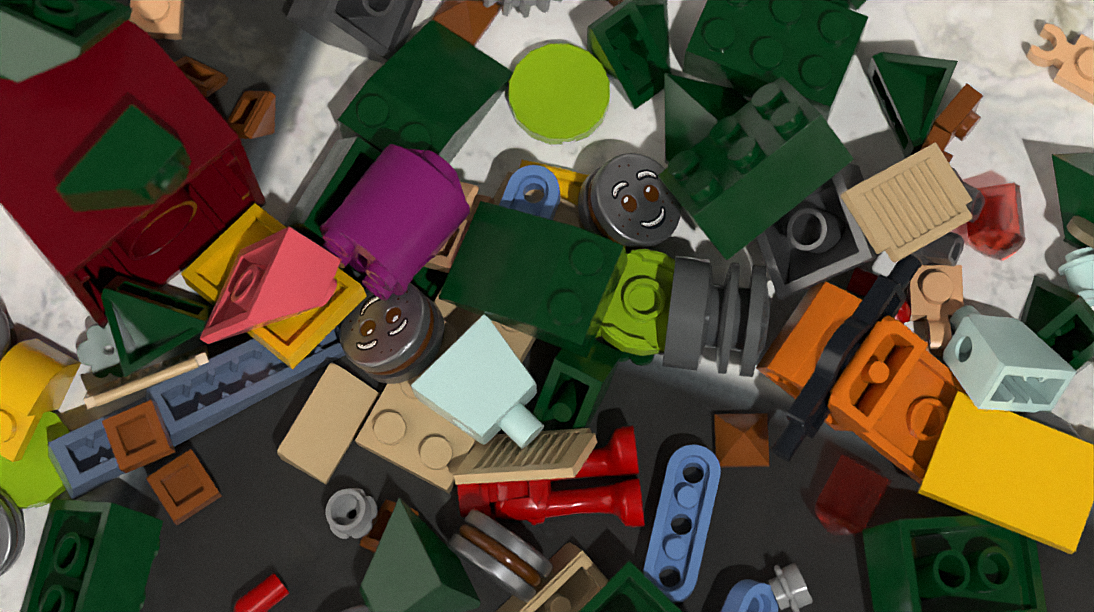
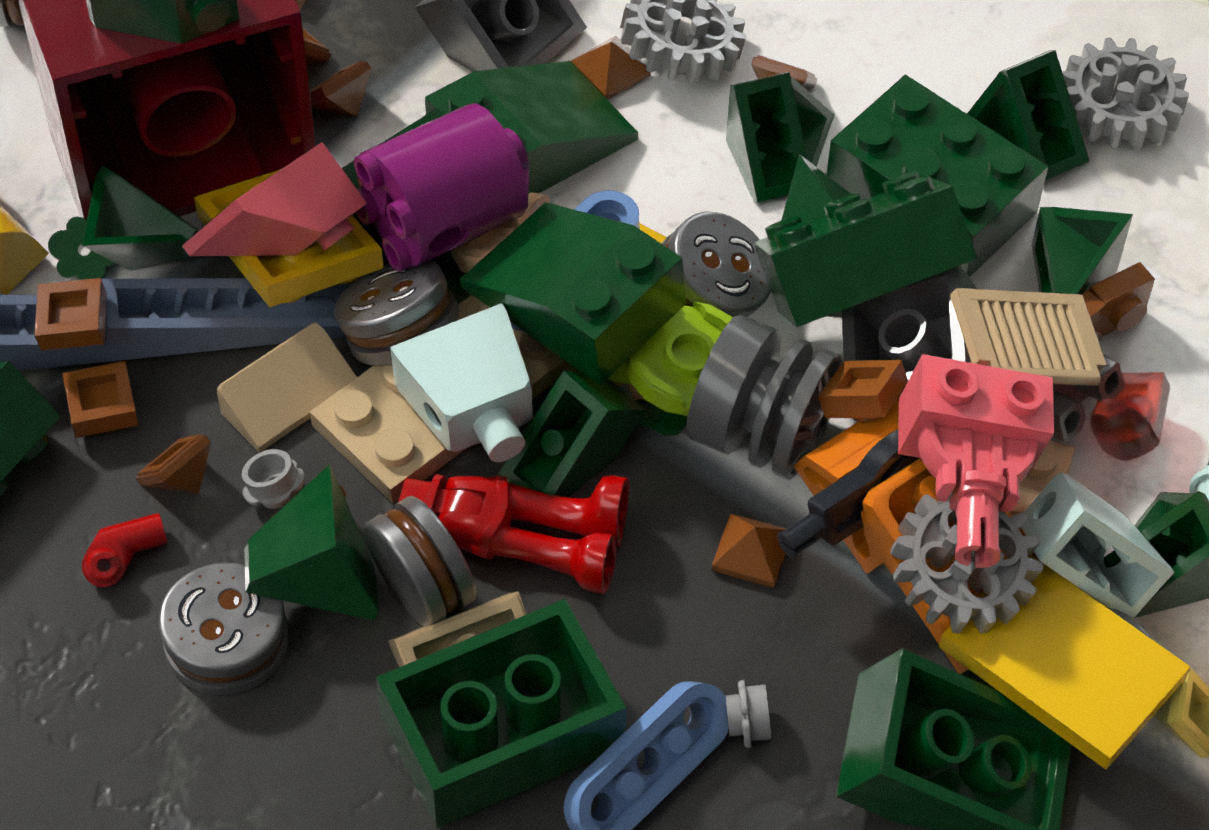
camera: 15 degrees right, 20 degrees down
tan window [84,344,210,409] -> none
tan window [453,428,597,485] -> none
lime tile [509,44,610,144] -> none
medium blue plate [643,445,721,604] -> none
clear red plate [815,454,892,535] -> none
none -> dark orange slope [135,434,211,495]
none -> dark orange plate [818,360,908,422]
none -> light grey gear [890,492,1043,634]
none -> coral brick [898,354,1054,568]

